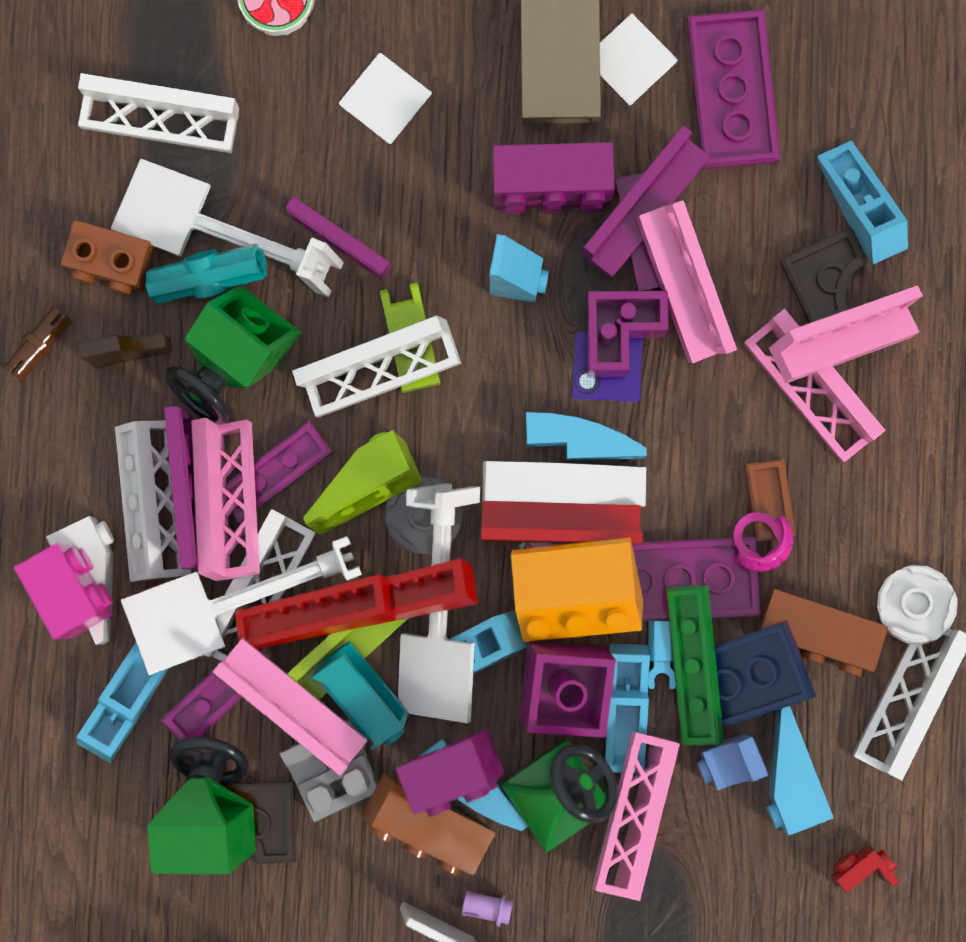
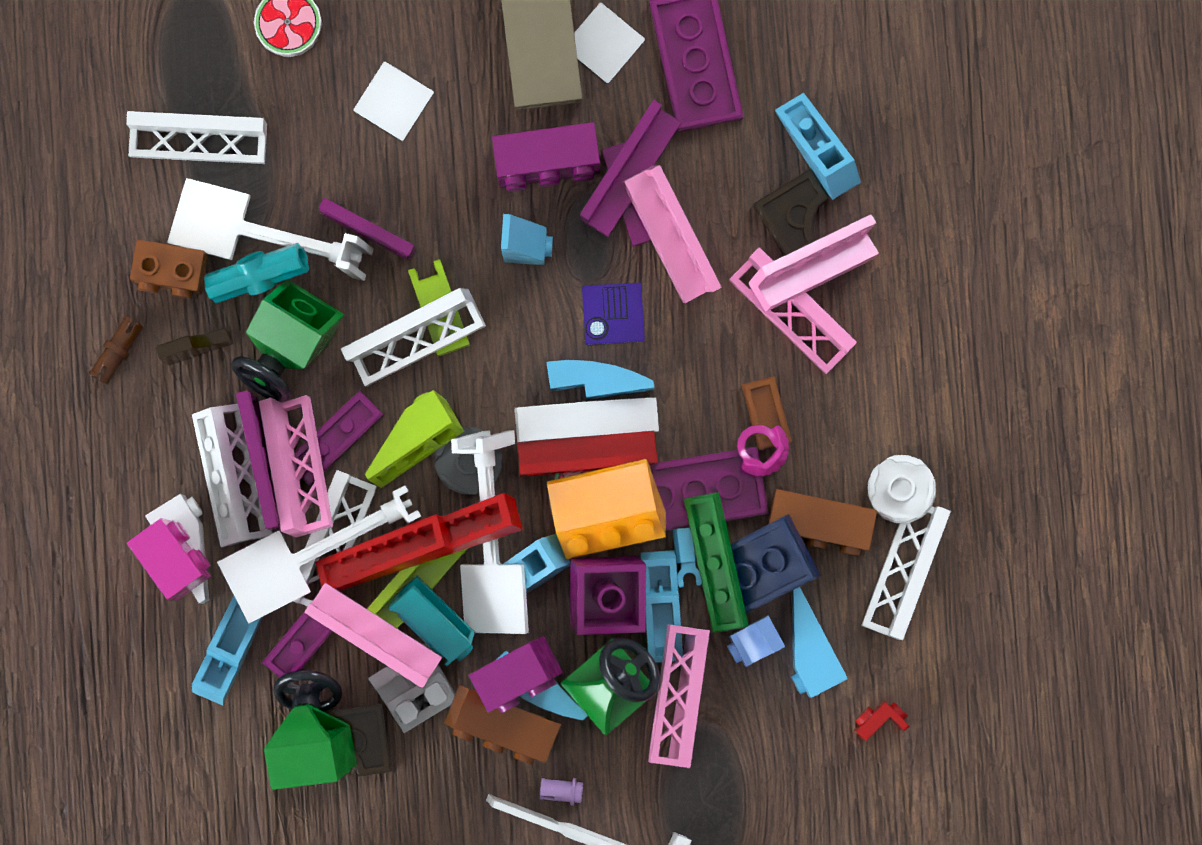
camera: 10 degrees left, 0 degrees up
magenta brick [586,291,669,377] -> none

